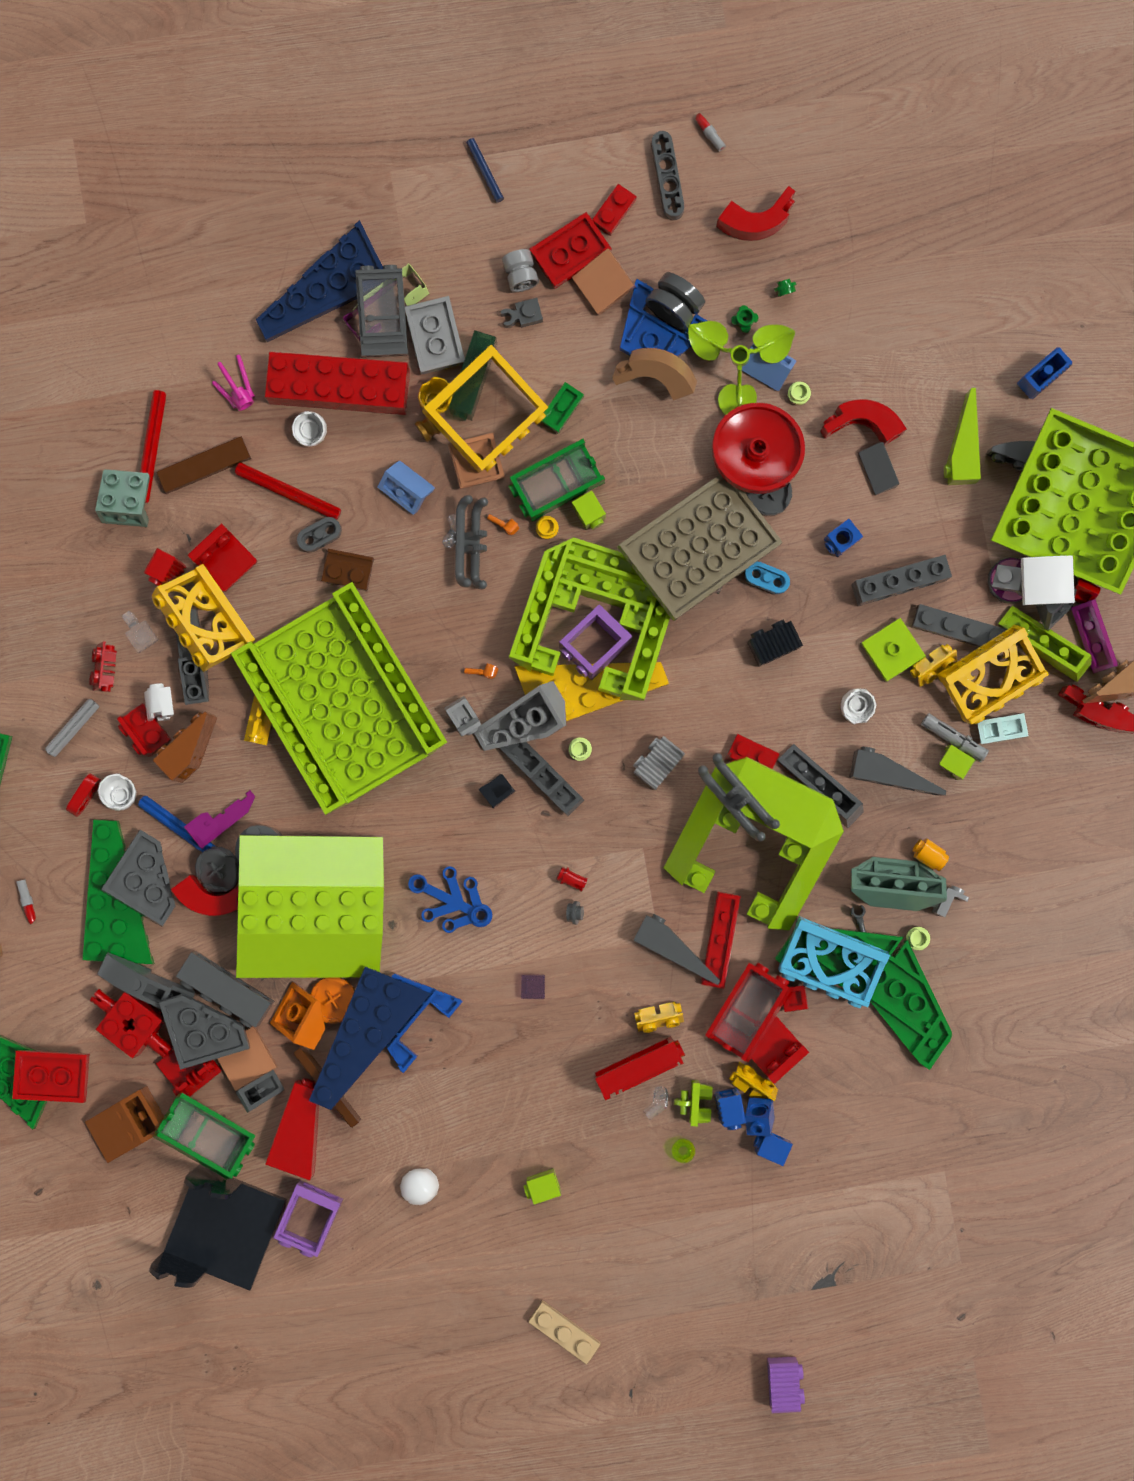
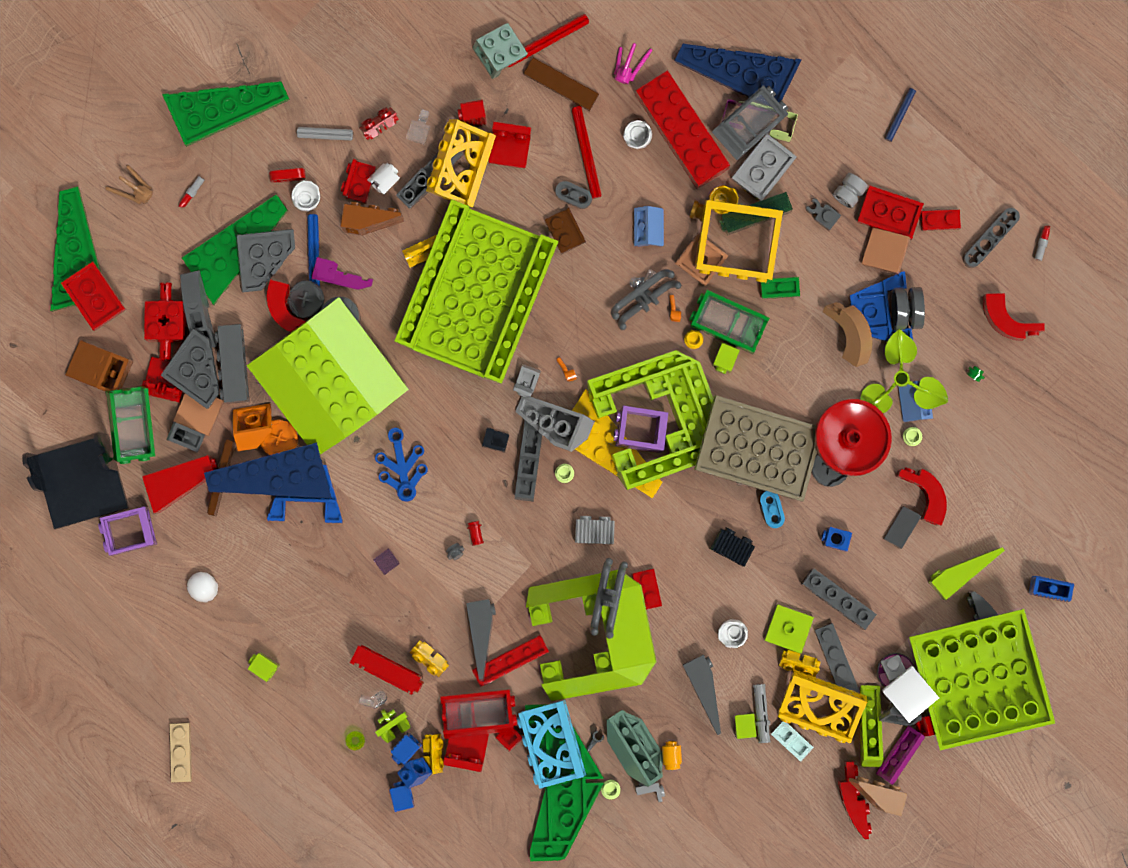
camera: 50 degrees right, 0 degrees up
green plate [731,305,759,333] -> none
dark grey slope [778,744,864,828] -> none

